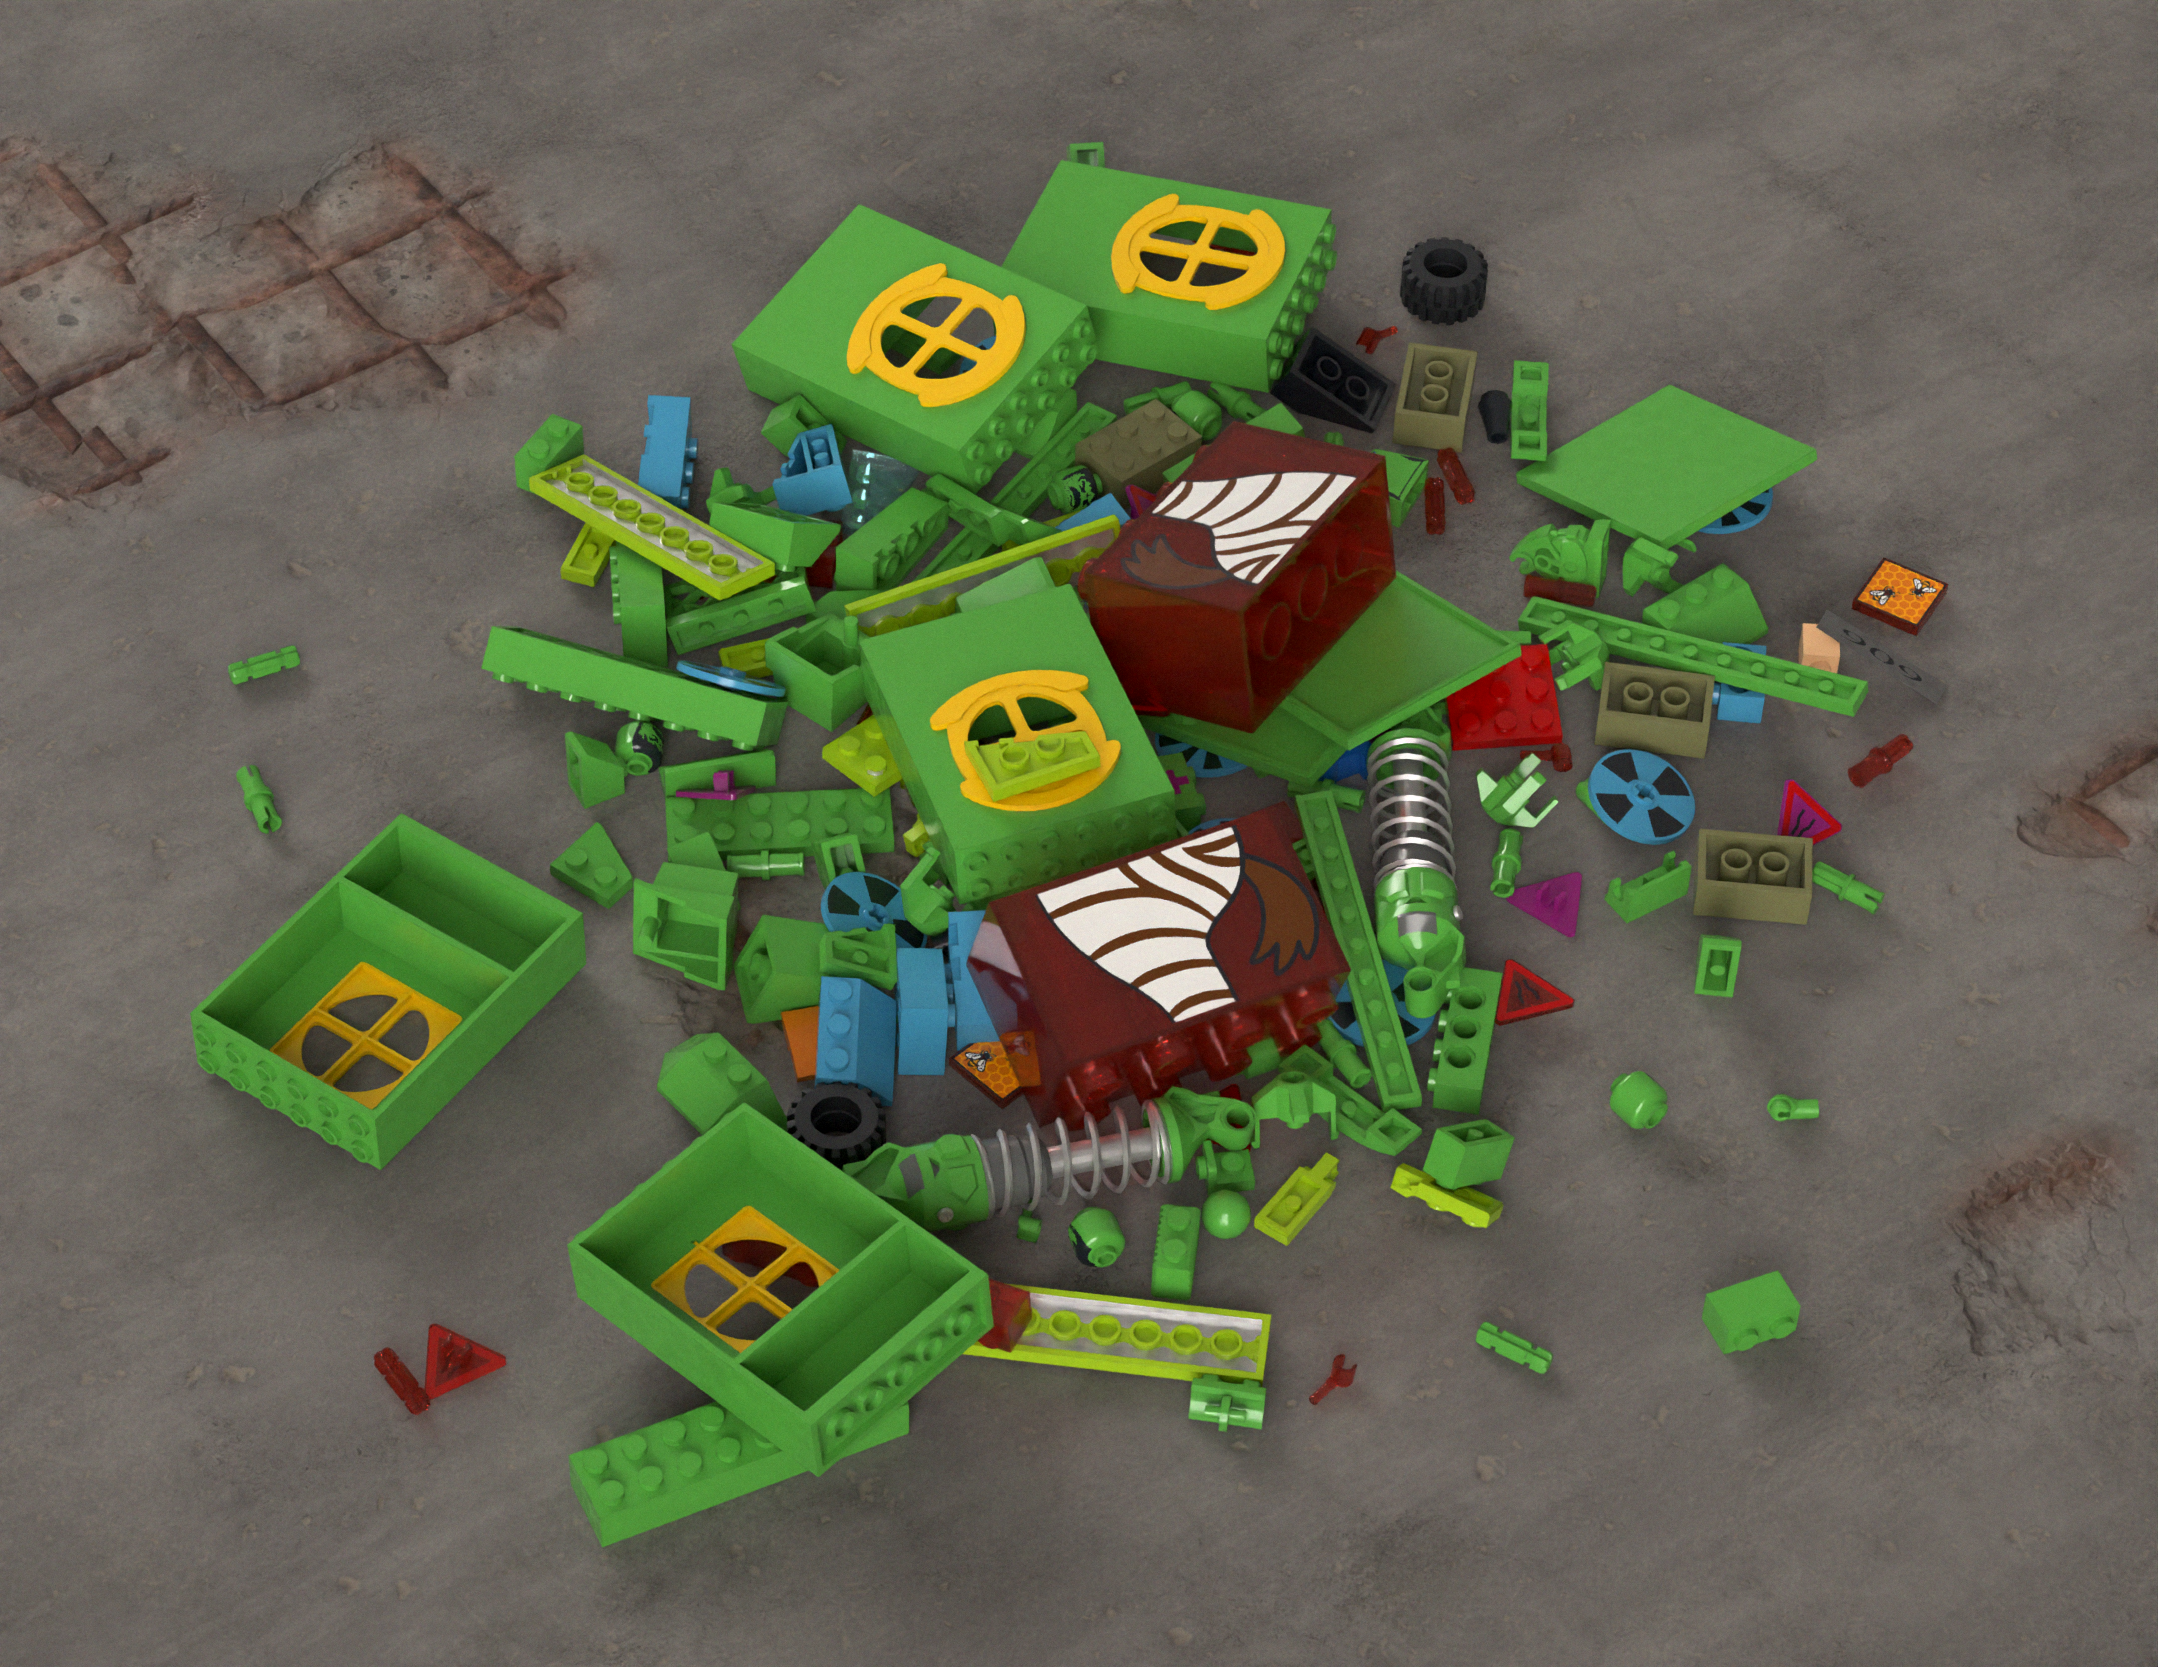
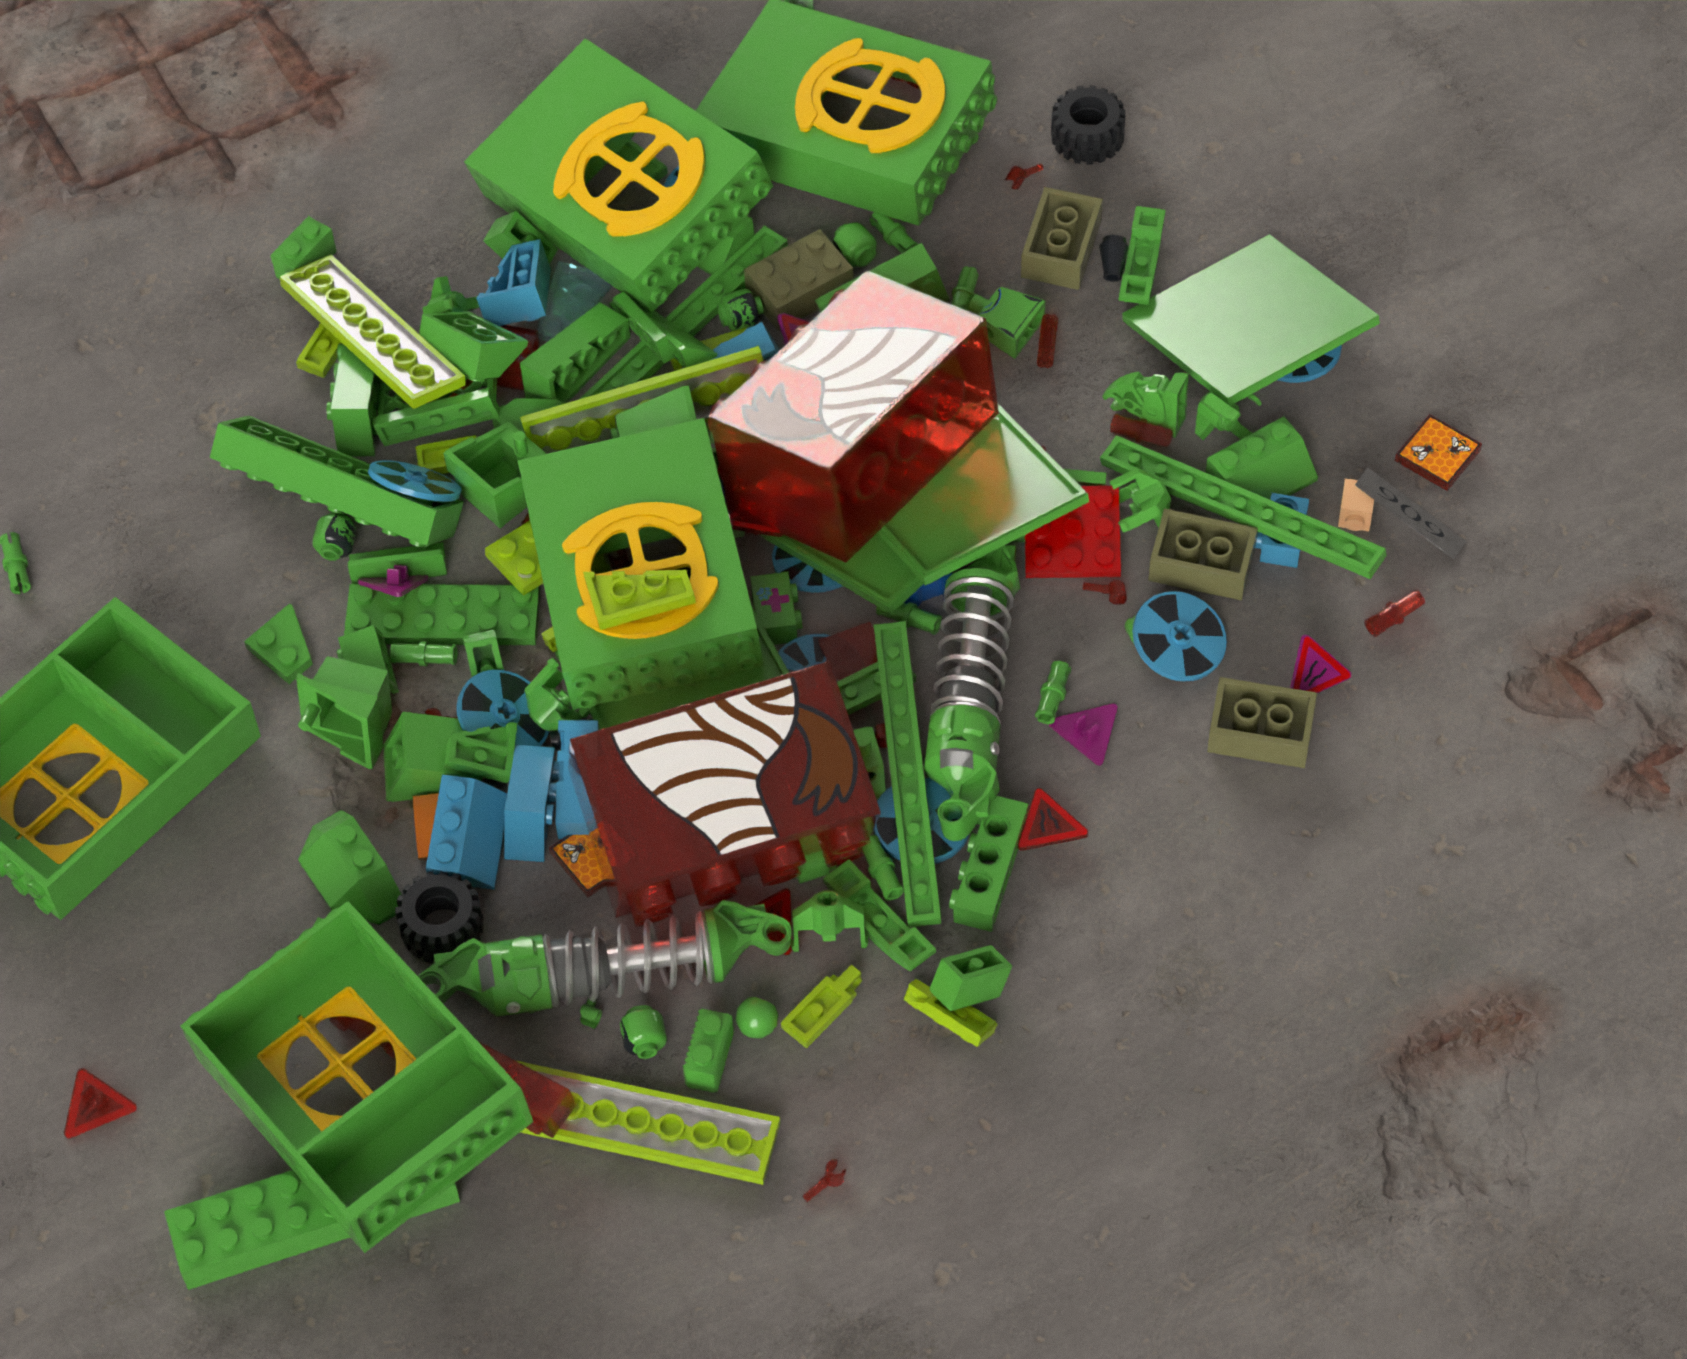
camera: 10 degrees right, 10 degrees up
bright green axle [228,645,300,685] -> none
clear red axle [373,1347,431,1415] -> none
bright green slope [565,731,628,809] -> none
dark azure wedge [638,395,699,510] -> none
bright green axle [1123,381,1192,415] -> none
bright green hips [1188,1374,1267,1432] -> none
bright green bracket [1195,1140,1255,1195] -> none
black slope [1270,327,1396,434] -> none
clear red axle [1437,447,1476,505] -> none
bright green piece [1476,752,1559,828] -> none
bright green axle [1476,1321,1553,1374] -> none
bright green hinge [1604,850,1692,923] -> none
bright green head [1609,1071,1668,1129] -> none
bright green slope [1694,934,1742,997] -> none
bright green brick [1702,1270,1801,1355] -> none
bright green arm [1767,1093,1819,1121] -> none
bright green axle [1812,862,1885,915] -> none

